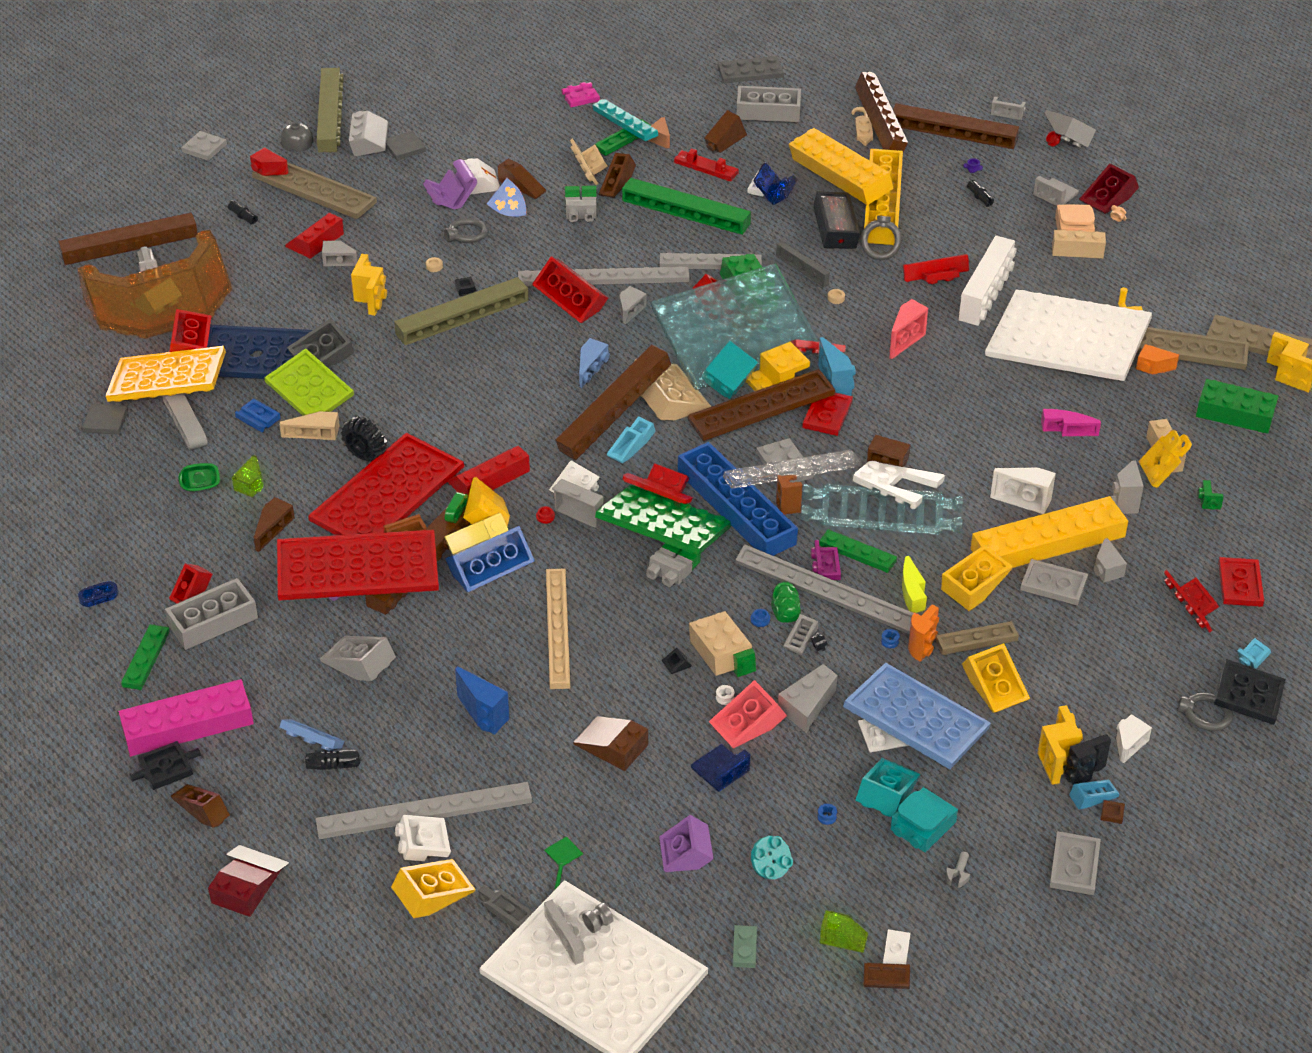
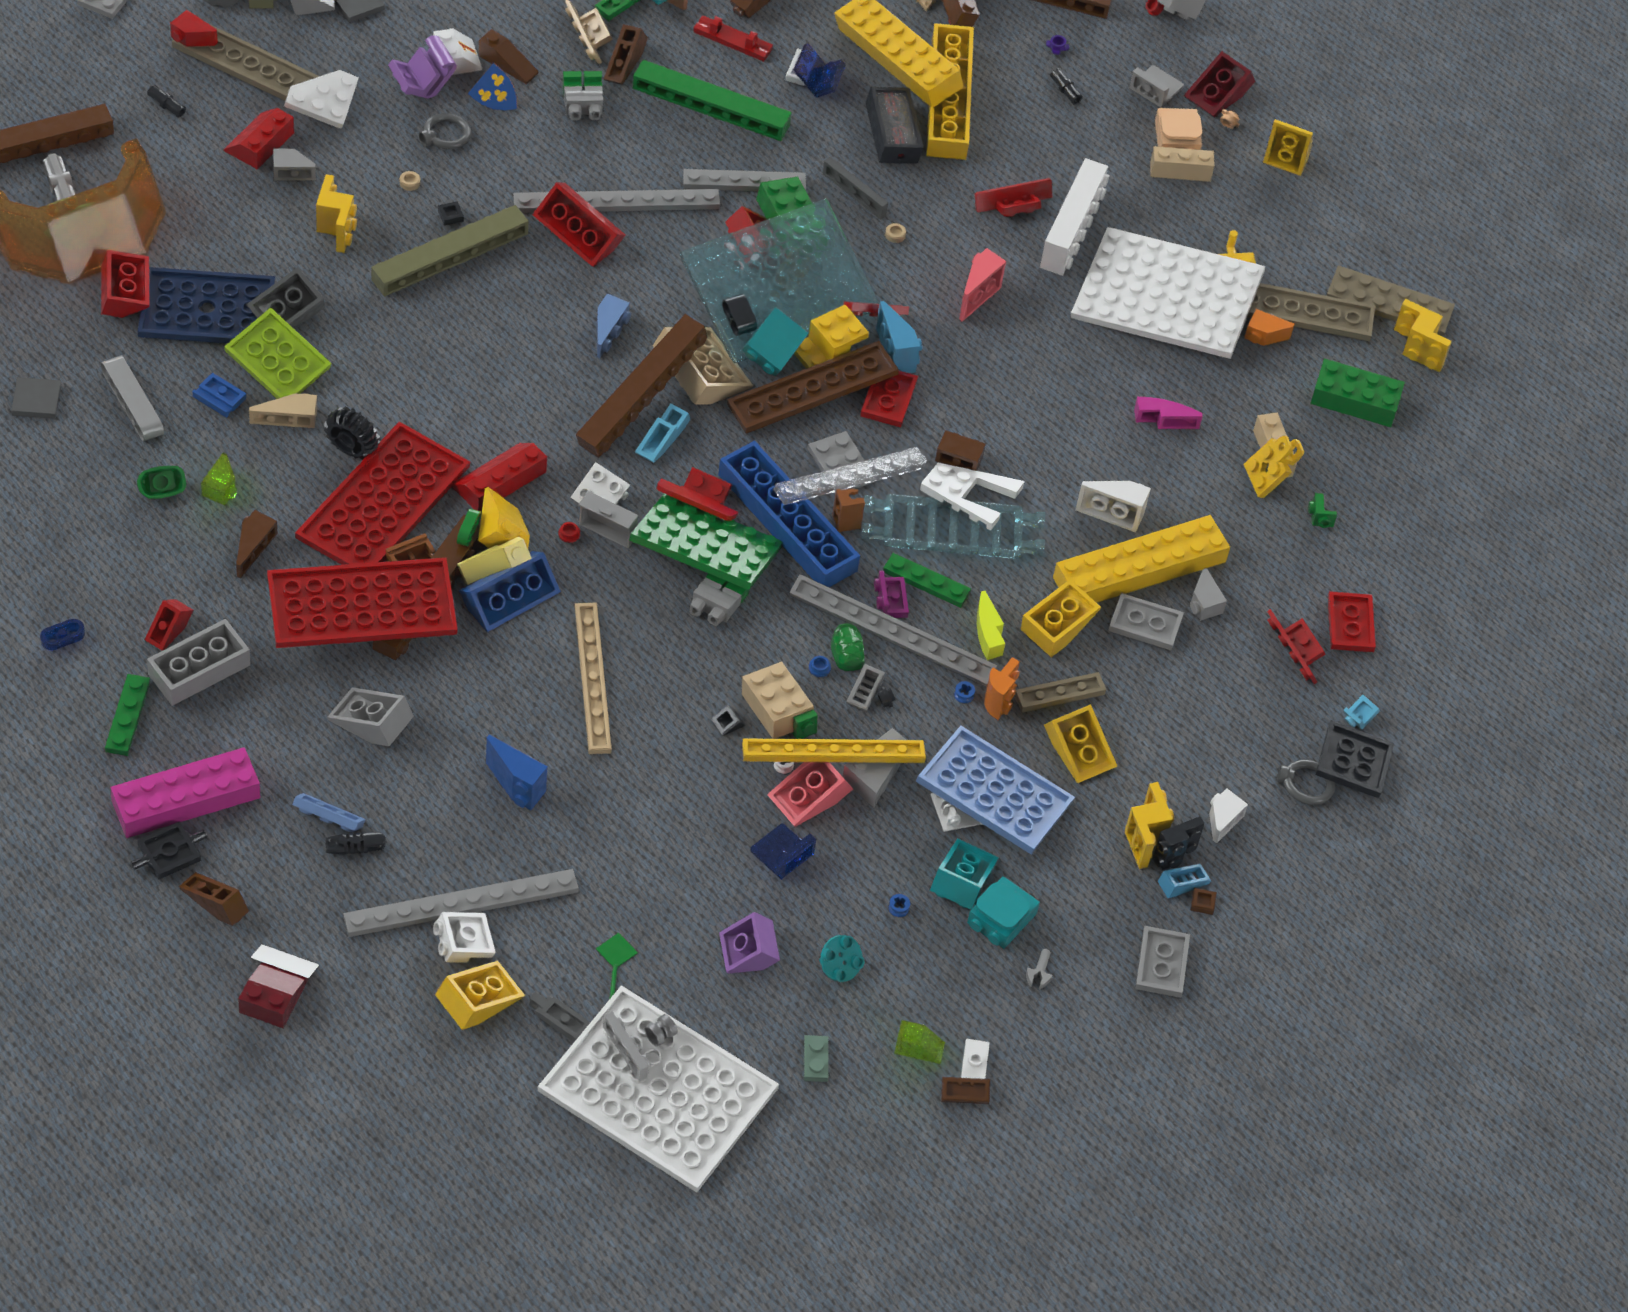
camera: 10 degrees left, 10 degrees up
yellow plate [106,346,226,402] -> none
reddish brown slope [573,716,648,771] -> none
light grey slope [619,286,647,324] -> none
dark grey piece [861,215,902,260] -> none
light grey slope [1110,460,1144,514] -> none
none -> white plate [284,70,359,129]
none -> black beam [722,294,757,336]
none -> yellow tile [742,739,926,763]
none -> yellow slope [1263,119,1313,176]

